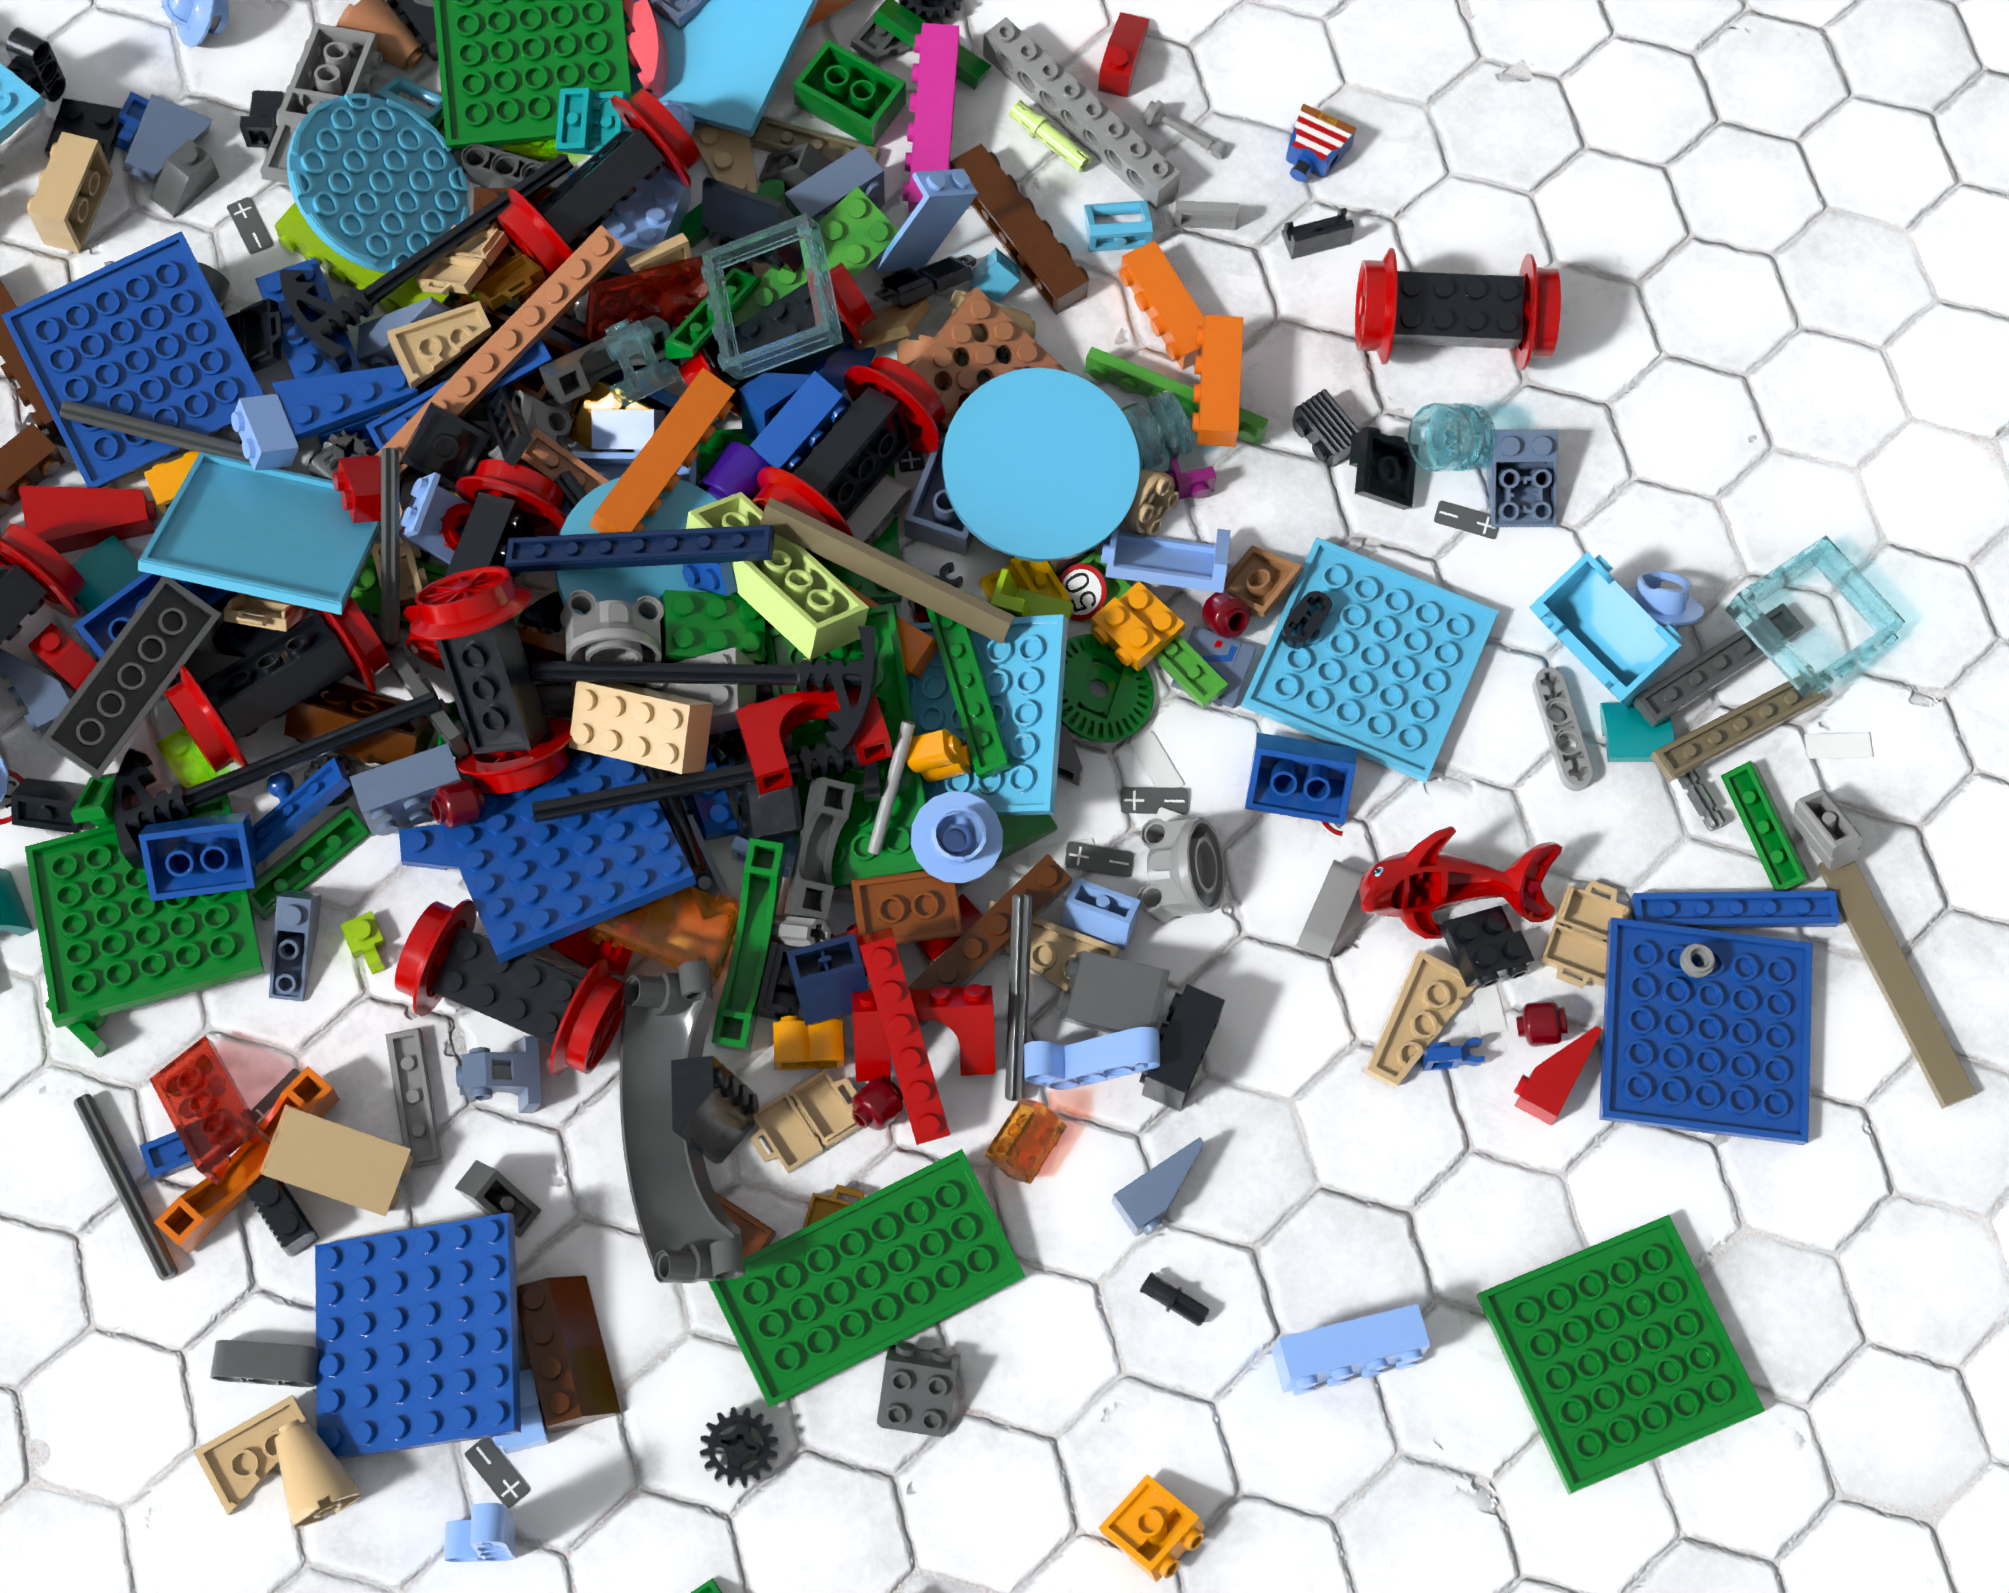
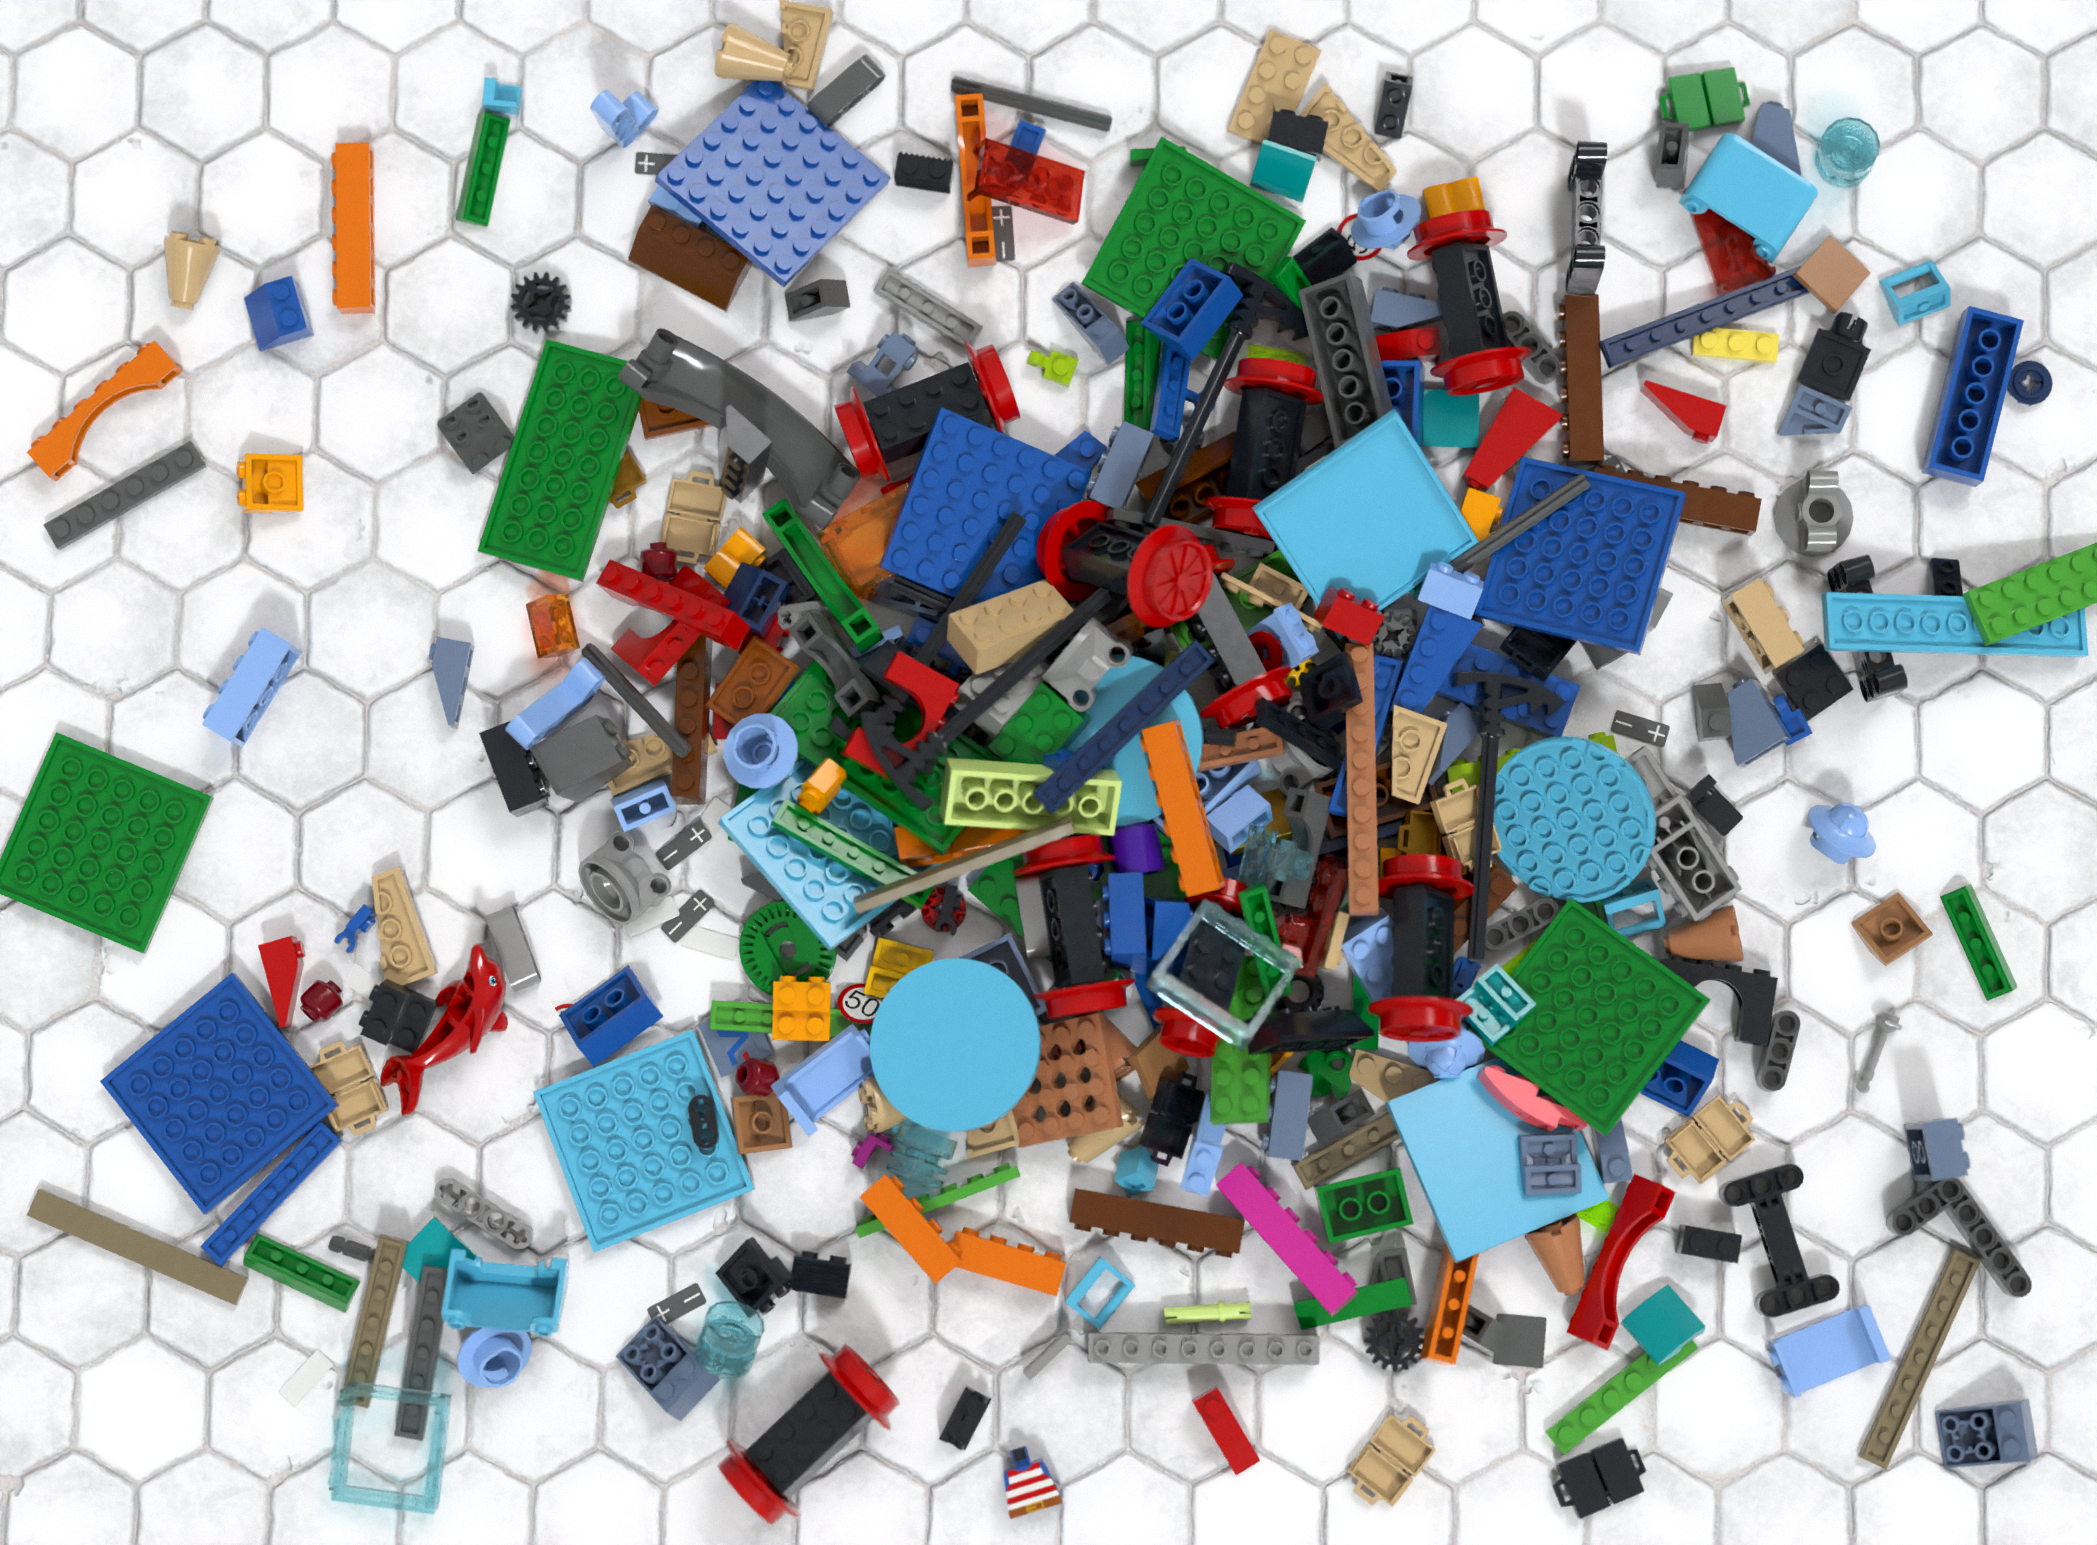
camera: 140 degrees right, 15 degrees up
tan panel [259,1104,413,1217] -> none
dark grey axle [381,448,400,646] -> none
dark red head [430,779,485,829] -> none
light grey bar [867,720,915,855] -> none
lime panel [990,568,1074,624] -> none
black axle [1140,1272,1209,1326] -> none
light grey piece [1142,100,1228,159] -> none
light grey plate [1680,944,1715,978] -> none
light grey brick [1792,789,1863,871] -> none

